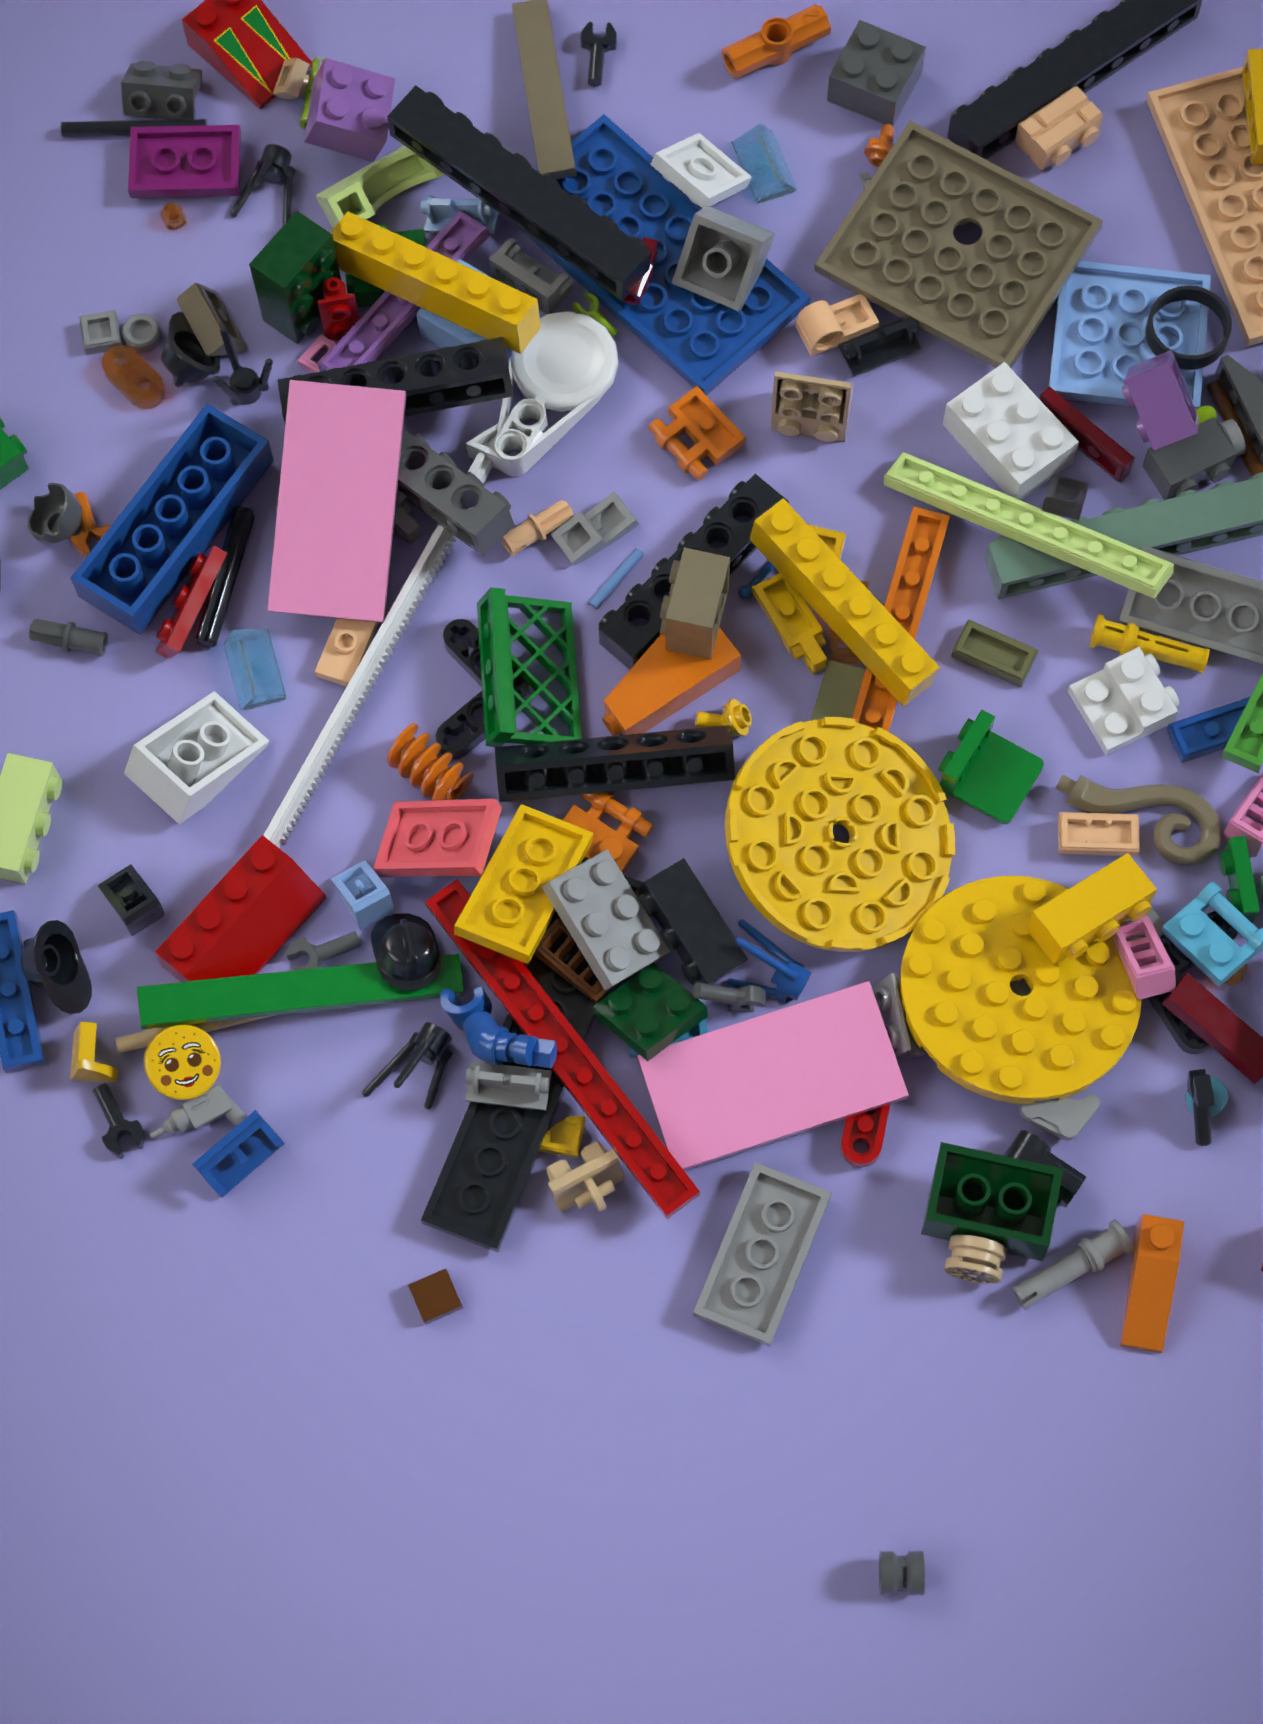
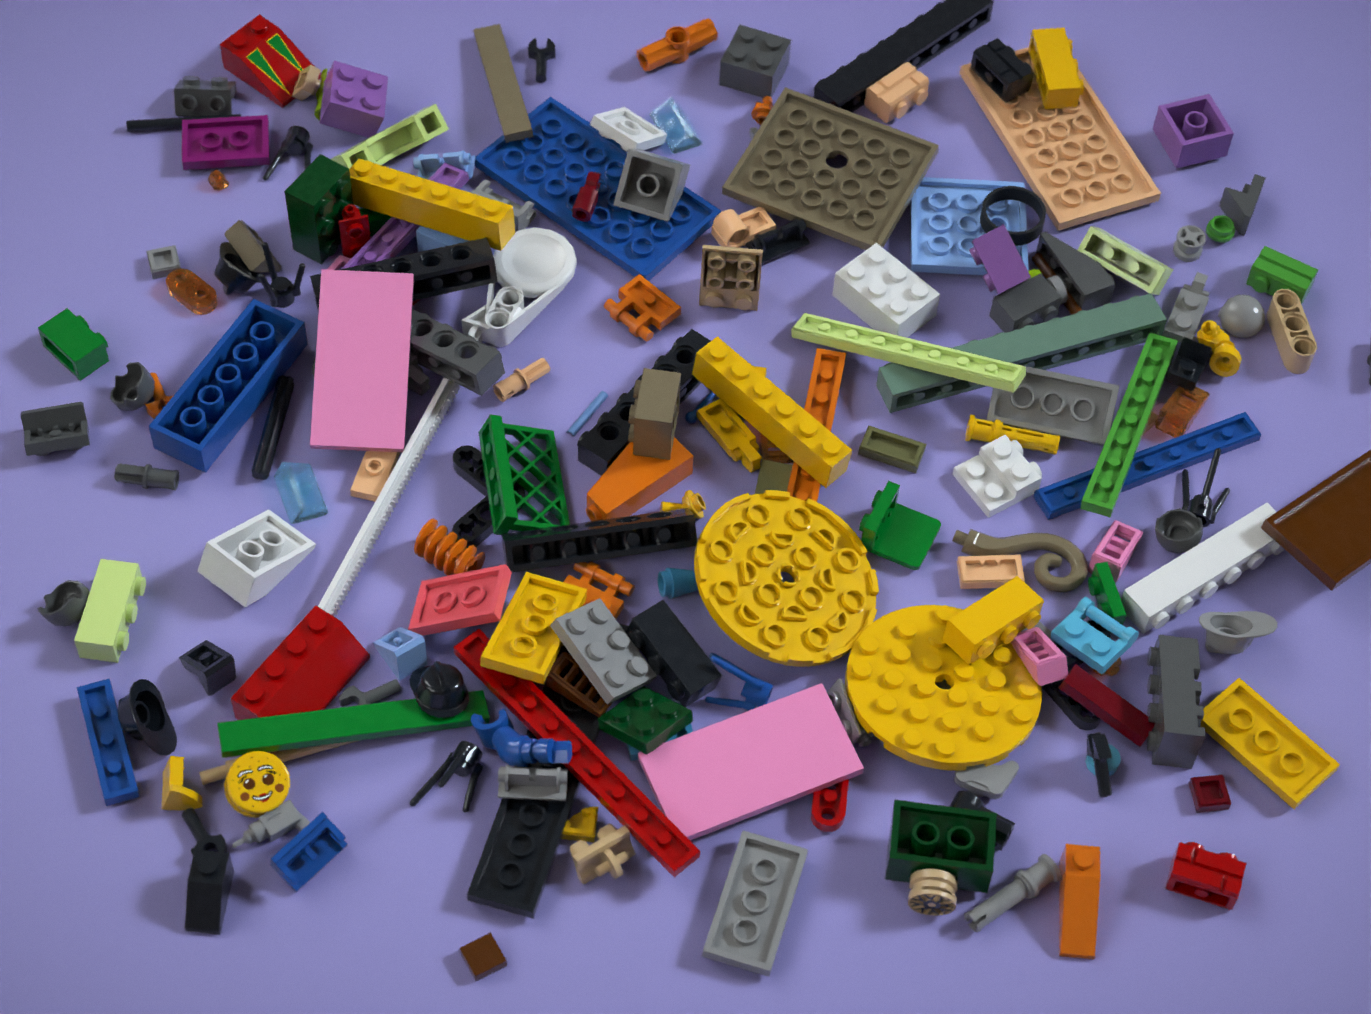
camera: 10 degrees left, 15 degrees down
light grey tile [122,314,161,353] -> none
red plate [155,546,227,659] -> none
black brick [387,85,650,301] -> none
light grey slope [551,492,639,565] -> none
lime hand [572,293,619,338] -> none
dark grey bar [693,982,766,1012] -> none
dark red tile [1040,386,1135,483] -> none
clear smoke tile [1041,474,1089,521] -> none
none -> black slope [185,849,234,935]
none -> dark azure cone [657,567,698,599]
none -> black brick [970,38,1034,103]

